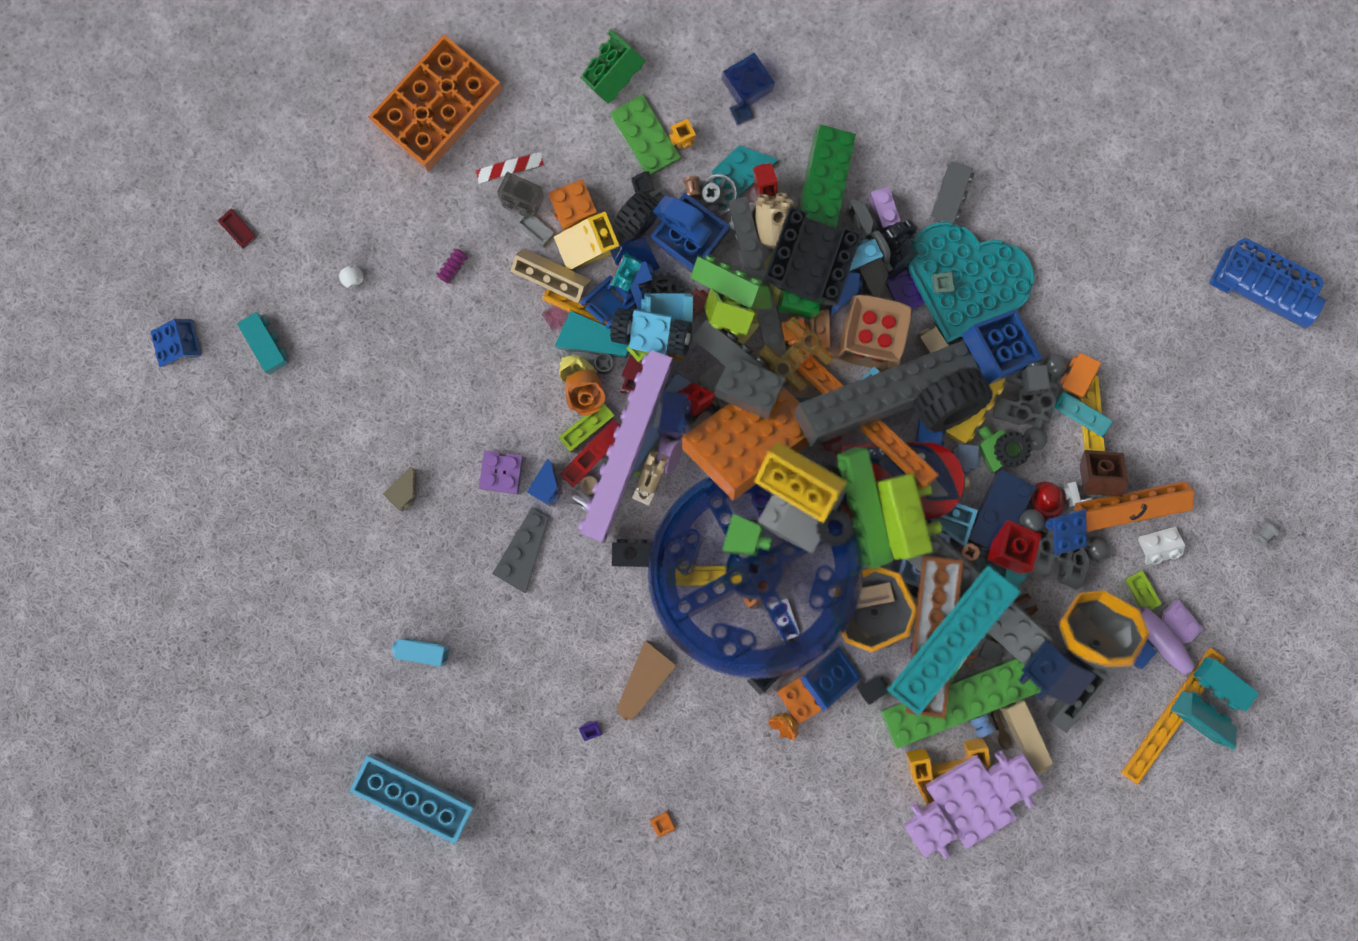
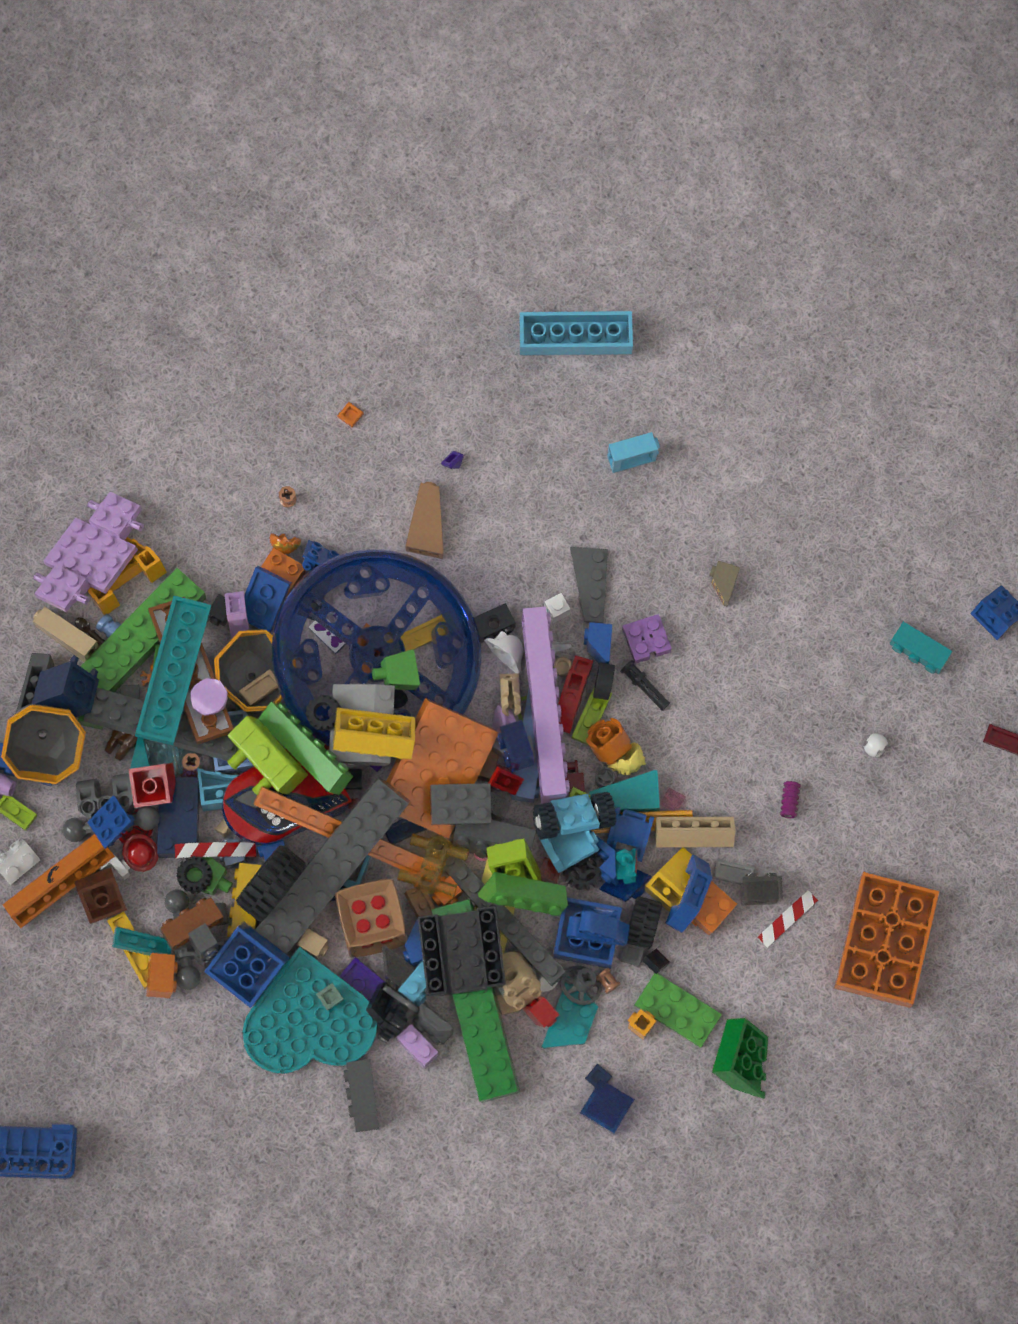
camera: 150 degrees right, 10 degrees down
none -> dark orange brick [160,897,224,951]
none -> sticker [175,842,256,858]
none -> lavender hat [191,678,228,716]
none -> lavender bracket [225,591,249,640]
none -> nougat bush [279,486,296,507]
none -> blue hinge [302,540,342,574]
none -> white hat [484,631,524,675]
none -> white brick [544,593,570,623]
none -> black tyre [593,662,615,700]
none -> black pin [620,660,670,711]
none -> blue slope [665,854,713,933]

